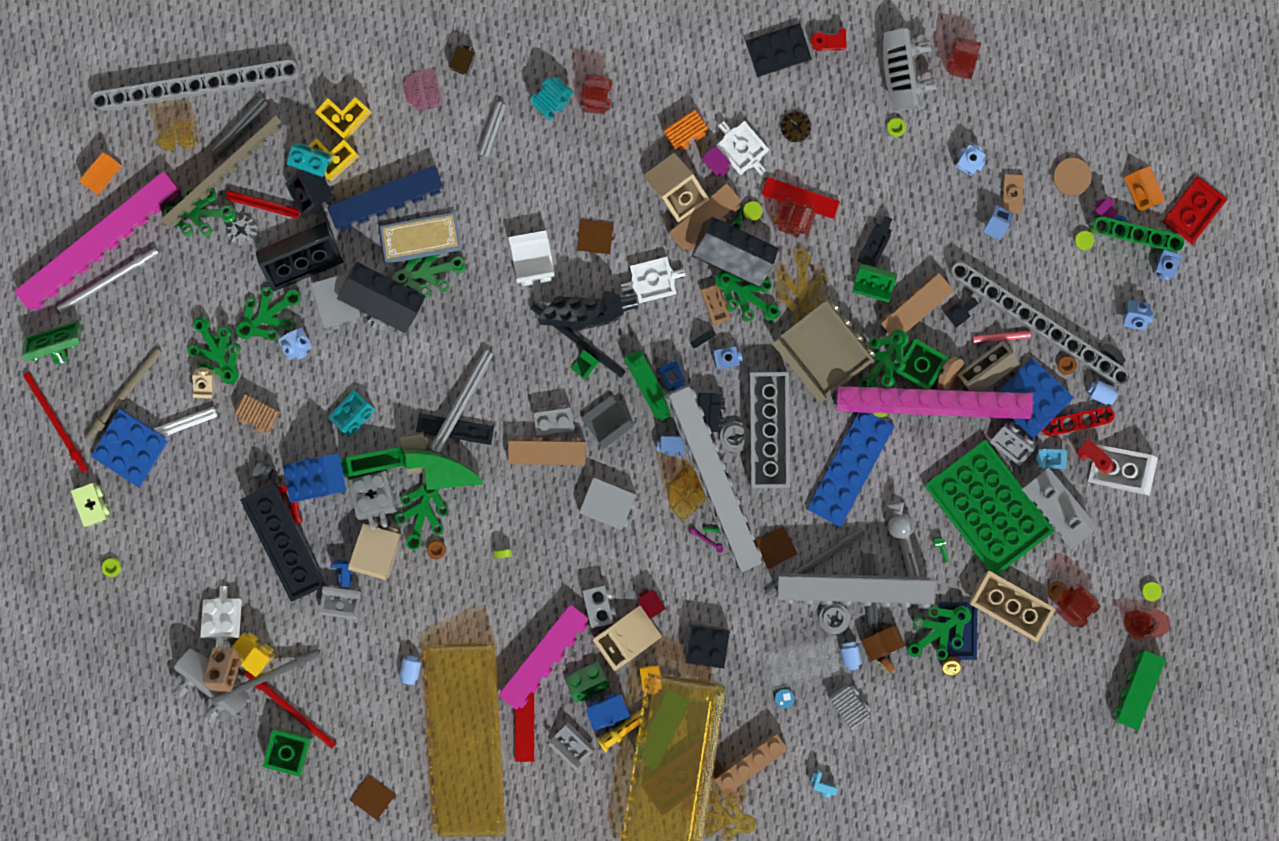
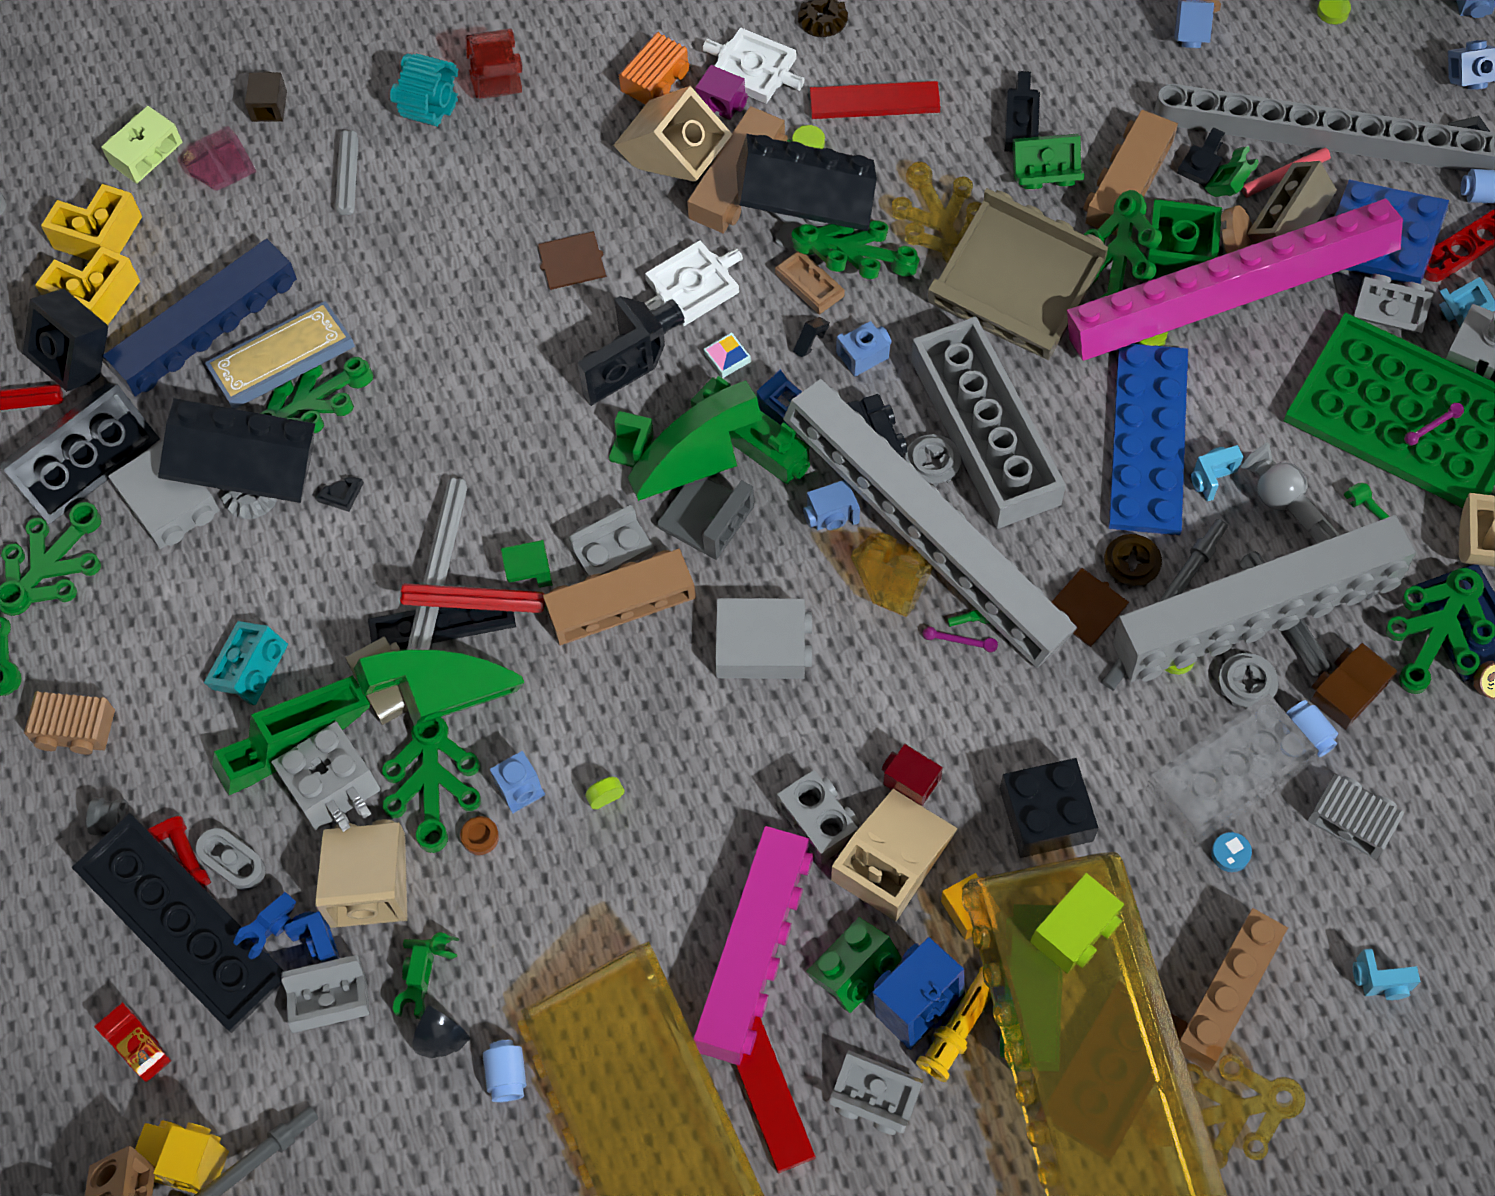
camera: 20 degrees left, 25 degrees down
white plate [201,586,242,648] -> none
light blue brick [278,327,313,360] -> none
blue brick [283,453,347,503] -> none
teal bracket [287,142,334,177] -> none
white panel [508,230,555,286] -> none
black bar [530,303,625,378] -> none
black plate [538,296,606,328] -> none
clear red brick [772,198,816,238] -> none
dark orange tile [877,656,895,674] -> none
dark orange tile [1057,356,1077,375] -> none
none -> red leg [94,1002,172,1083]
none -> yellowish green brick [102,106,183,184]
none -> light grey plate [196,828,266,890]
none -> blue plate [233,892,296,959]
none -> black tile [316,477,364,512]
none -> green plate [393,945,434,1019]
none -> red axle [400,583,545,613]
none -> green hand [403,932,459,959]
none -> black brick [412,1005,470,1058]
none -> medium blue brick [490,750,545,813]
none -> green panel [501,540,553,588]
none -> green slope [628,380,762,501]
none -> tile [703,333,751,378]
none -> lime brick [1030,873,1124,974]
none -> dark brown gear [1103,534,1162,589]
none -> medium azure bracket [1191,445,1243,501]
none -> green plate [1205,146,1259,197]
none -> magenta hinge [1404,403,1464,446]

